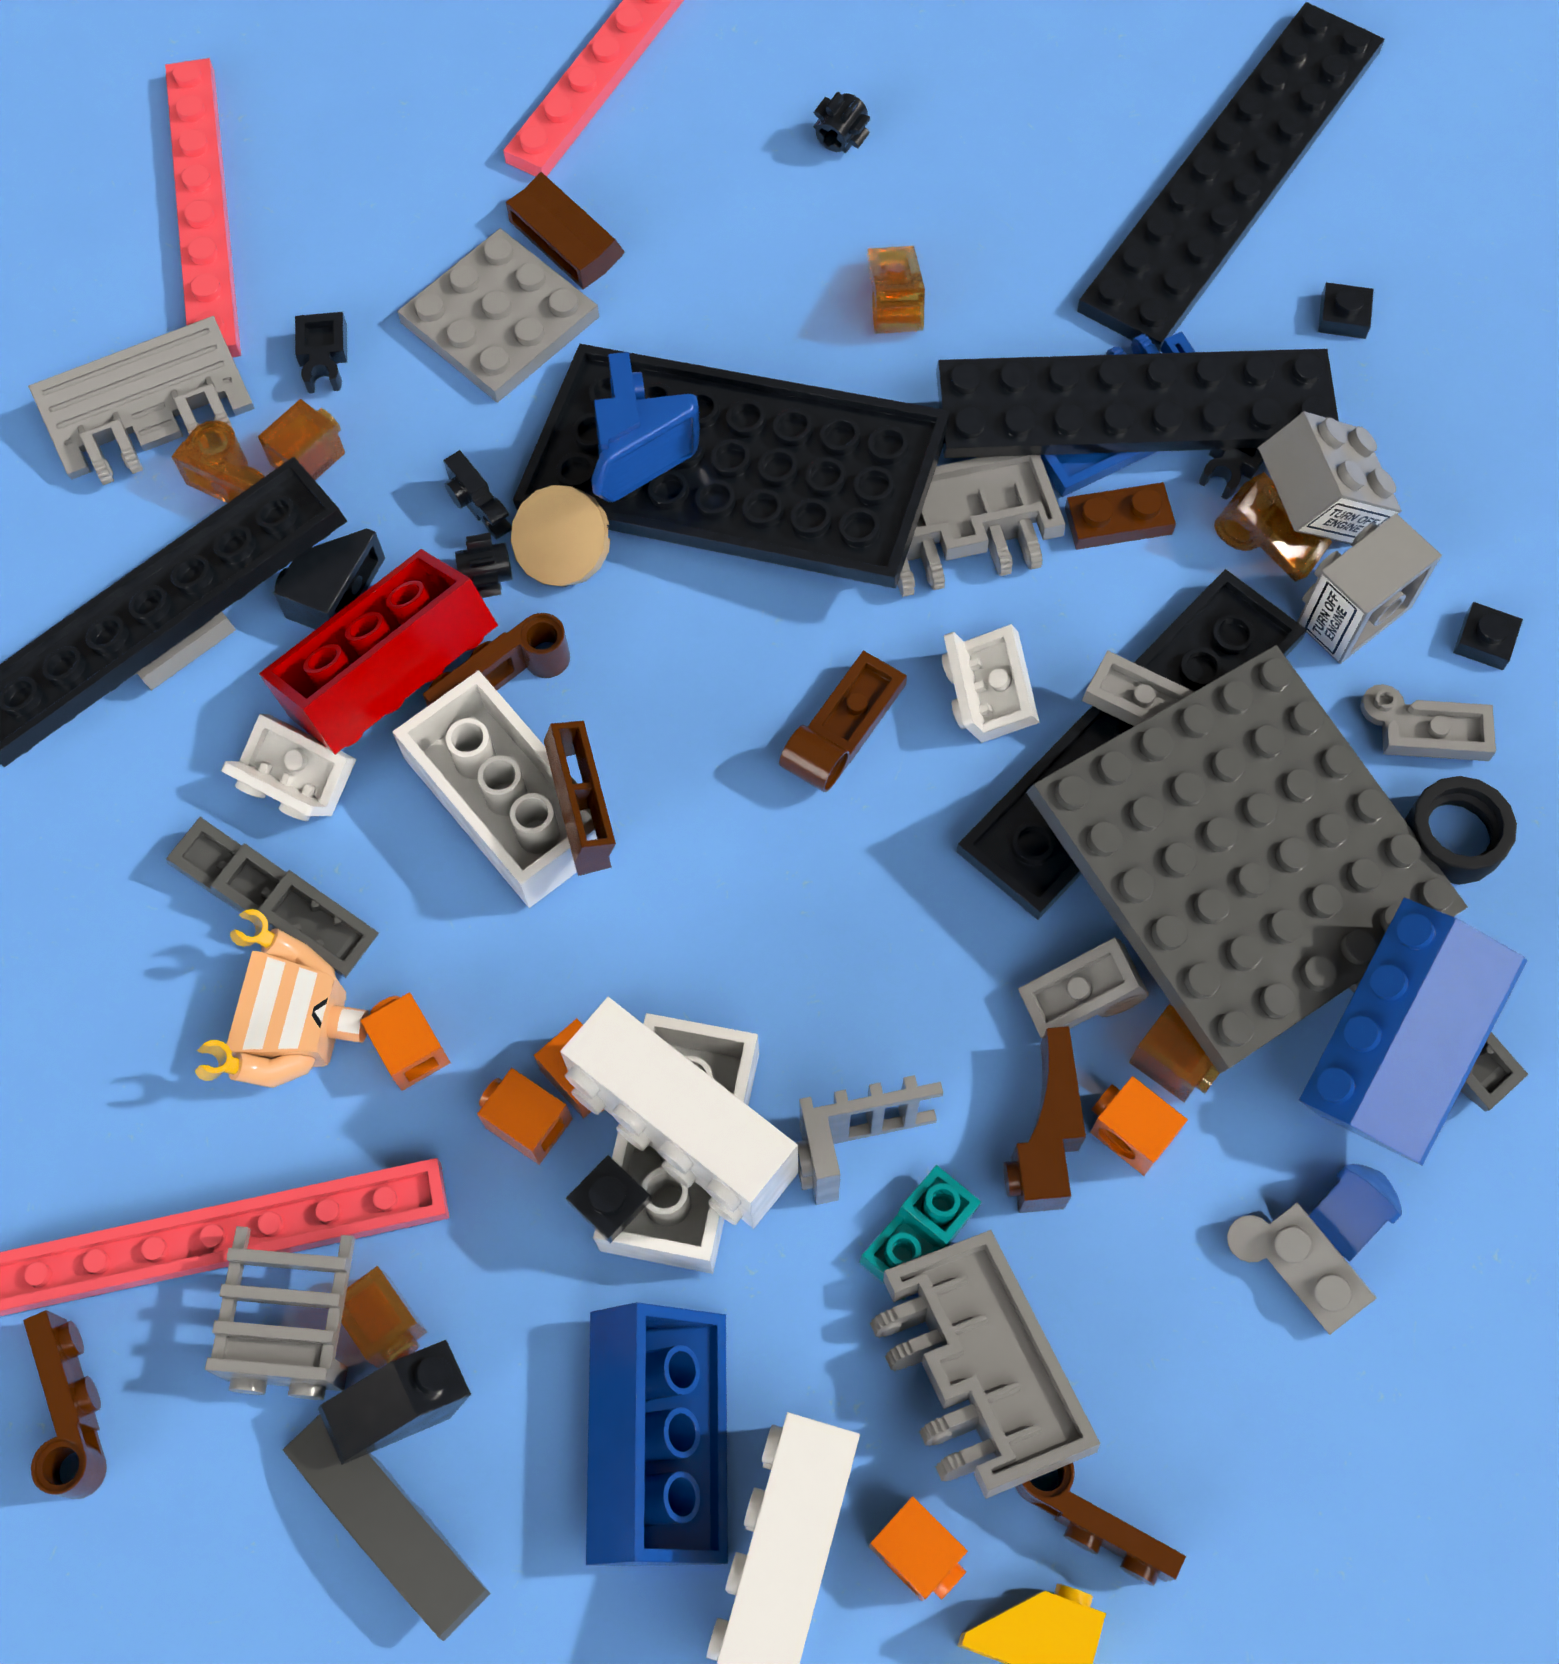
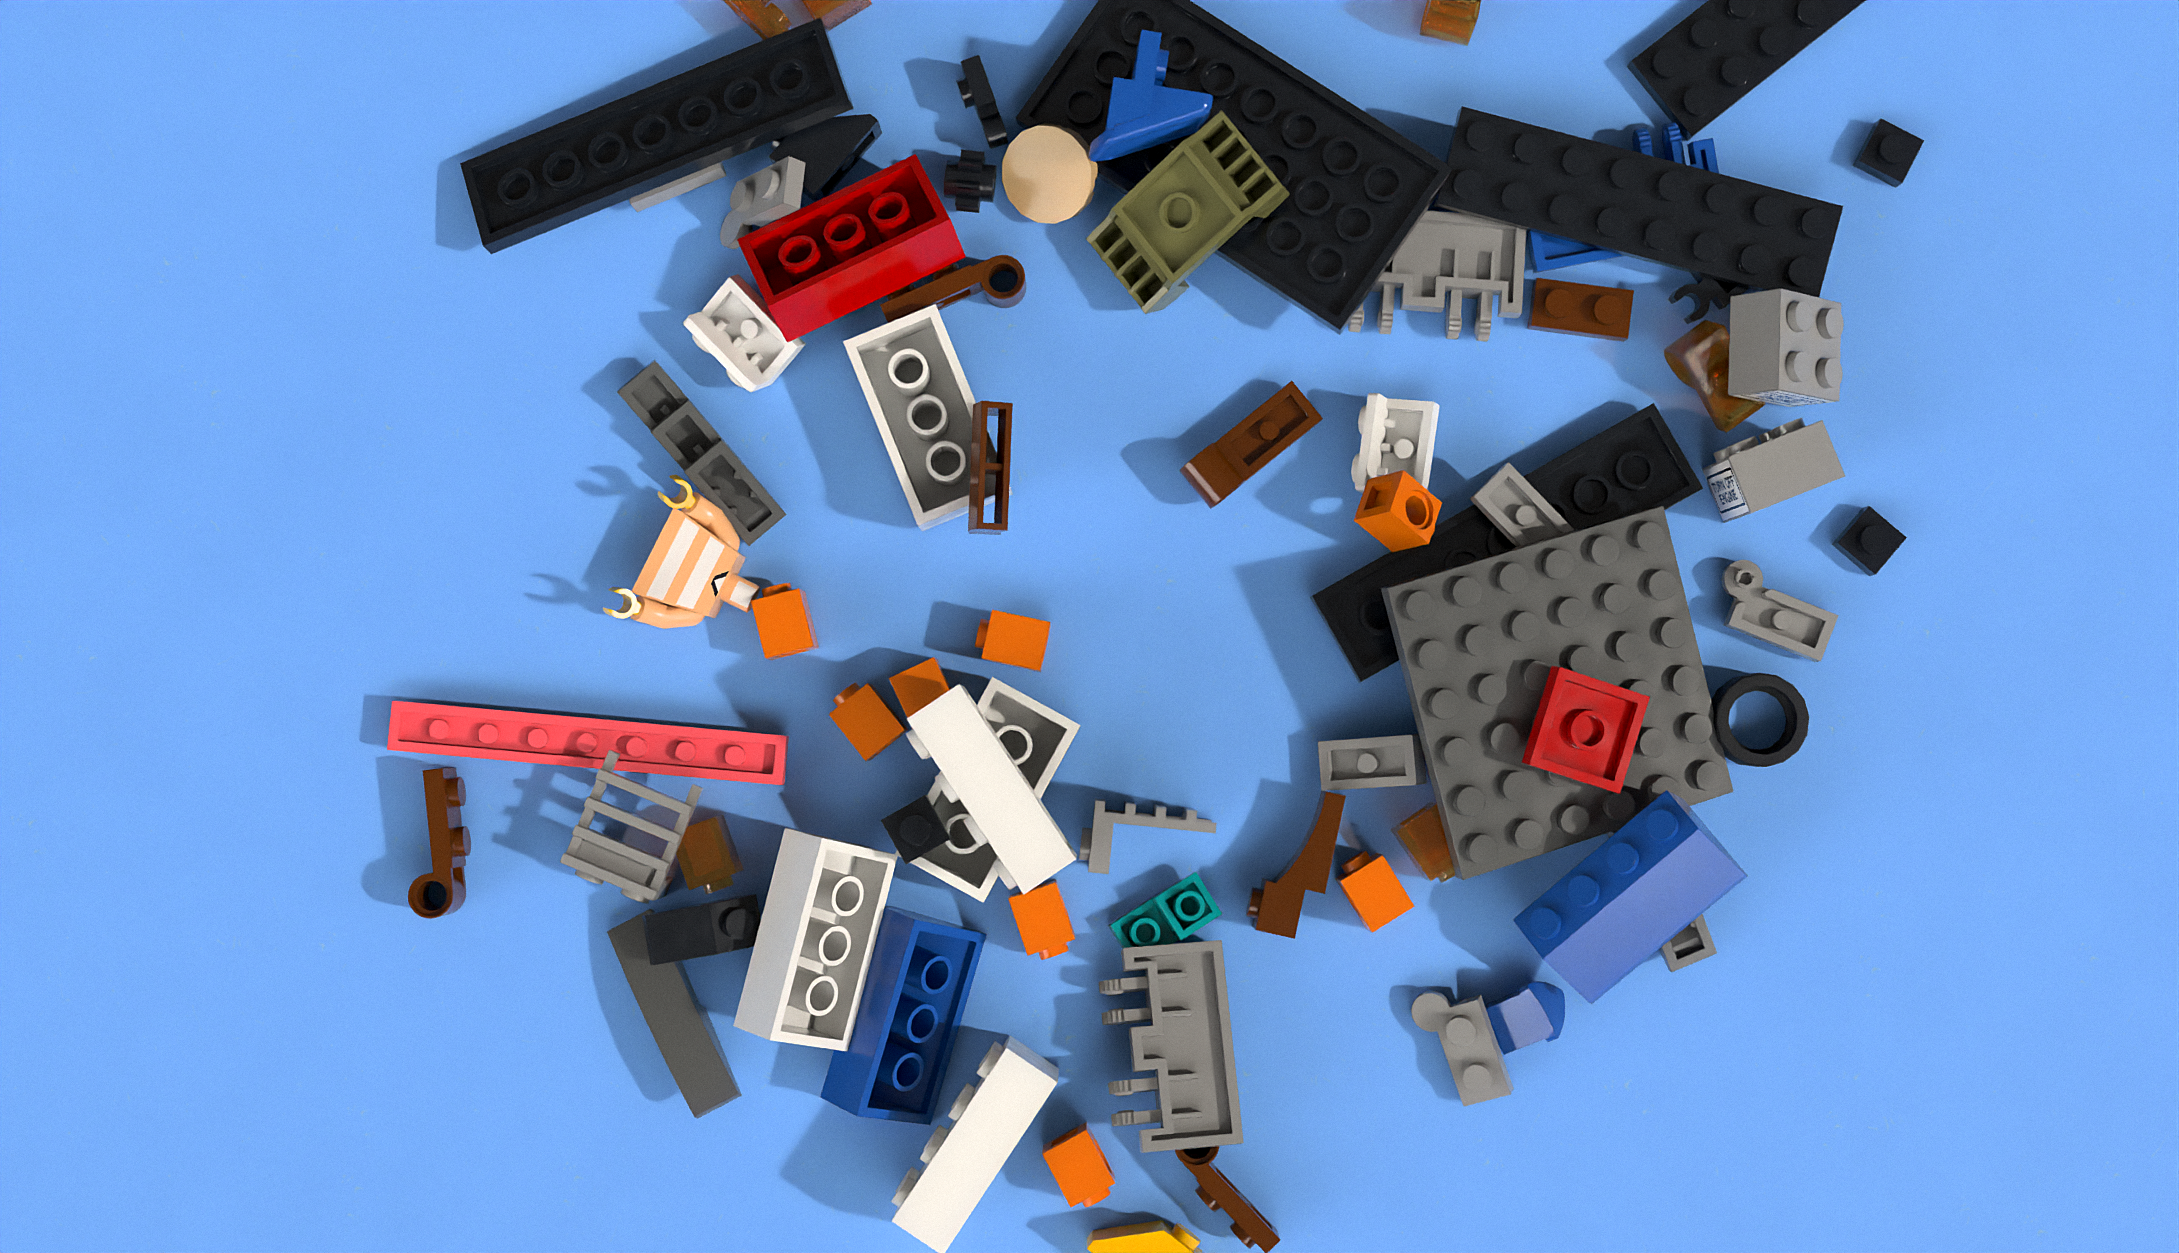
camera: 15 degrees right, 20 degrees up
none -> light grey hinge [720,156,806,249]
none -> white brick [733,828,898,1052]
none -> orange brick [975,610,1051,672]
none -> orange brick [1008,880,1075,960]
none -> olive plate [1086,110,1290,314]
none -> orange brick [1354,470,1442,552]
none -> red plate [1521,666,1650,794]

